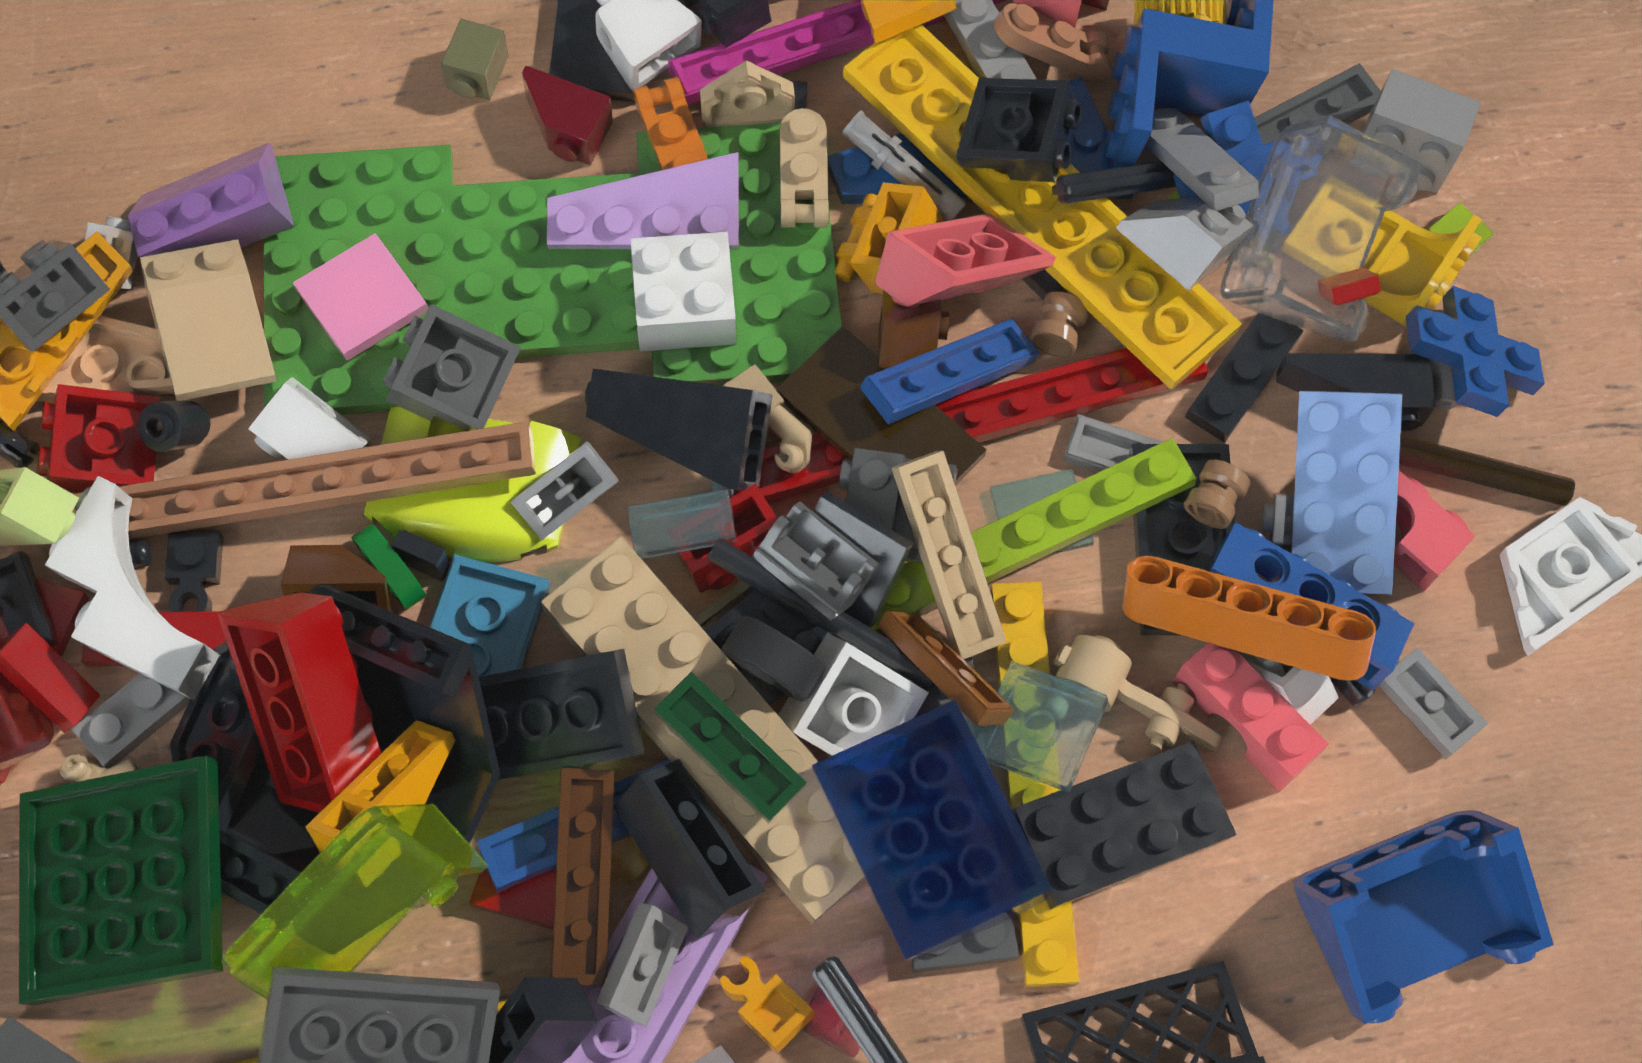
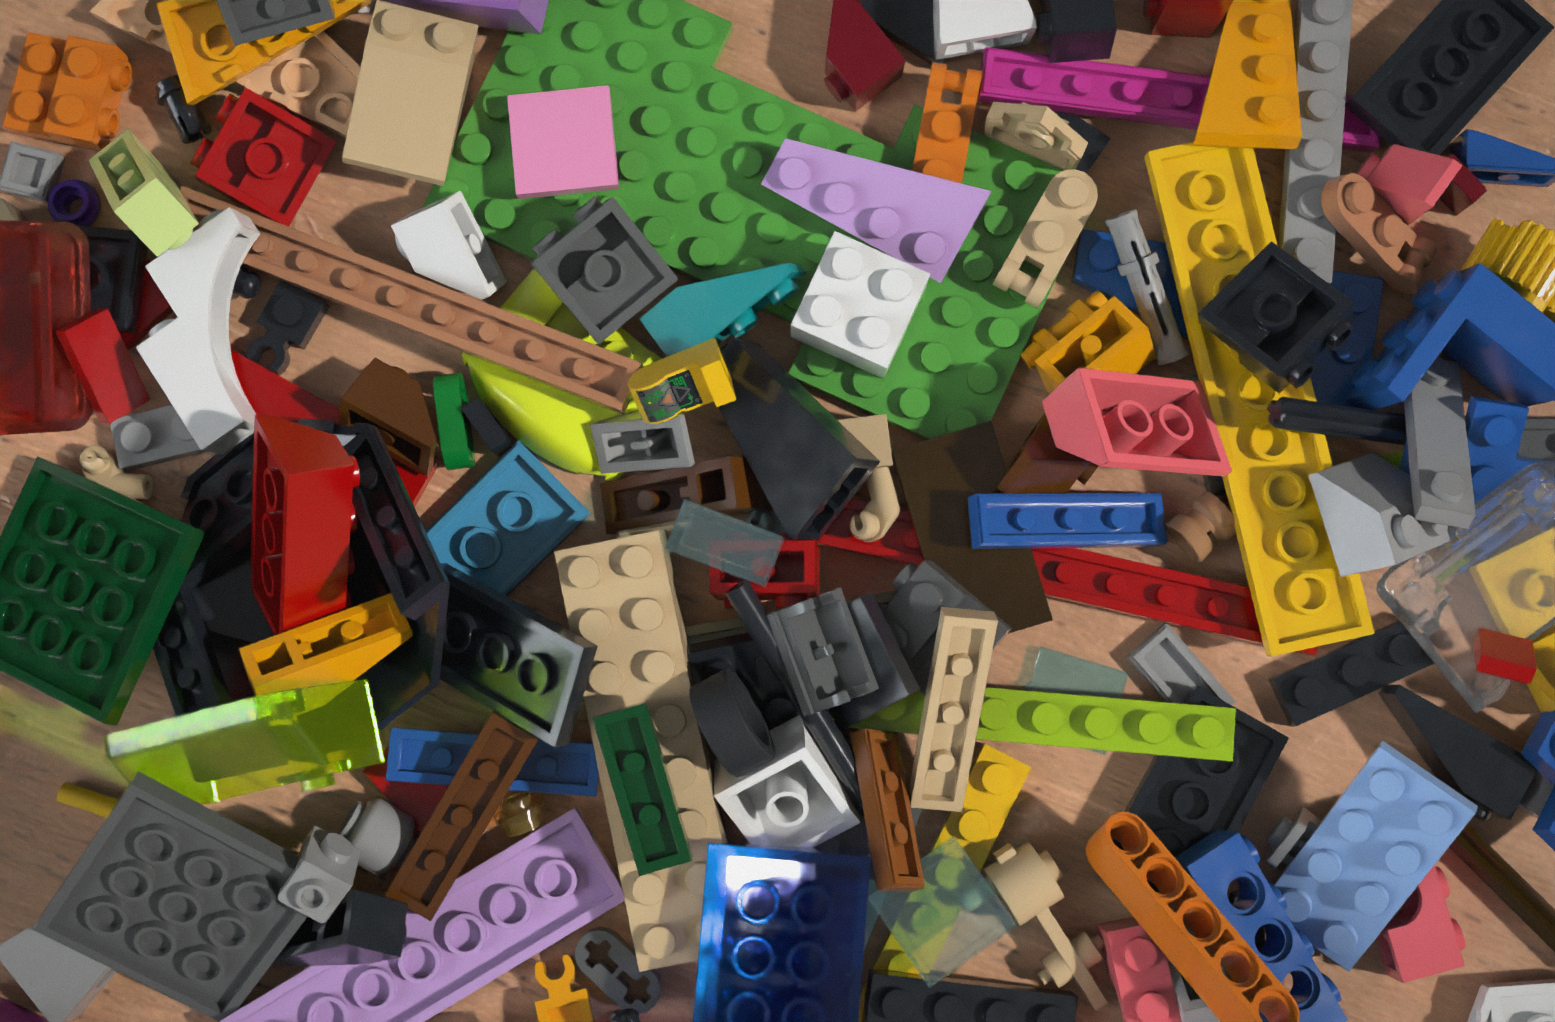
camera: 40 degrees right, 15 degrees up
black brick [138,399,211,452] -> none
light grey plate [596,902,689,1027] -> none
black brick [613,759,765,939] -> none
medium nougat wheel [1184,459,1250,529] -> none
none -> light grey bracket [278,825,361,923]
none -> light grey head [337,798,416,876]
none -> dark grey beam [575,927,662,1014]
none -> reddish brown slope [600,456,768,534]
none -> yellow leg [627,337,736,424]
none -> teal slope [639,263,807,357]

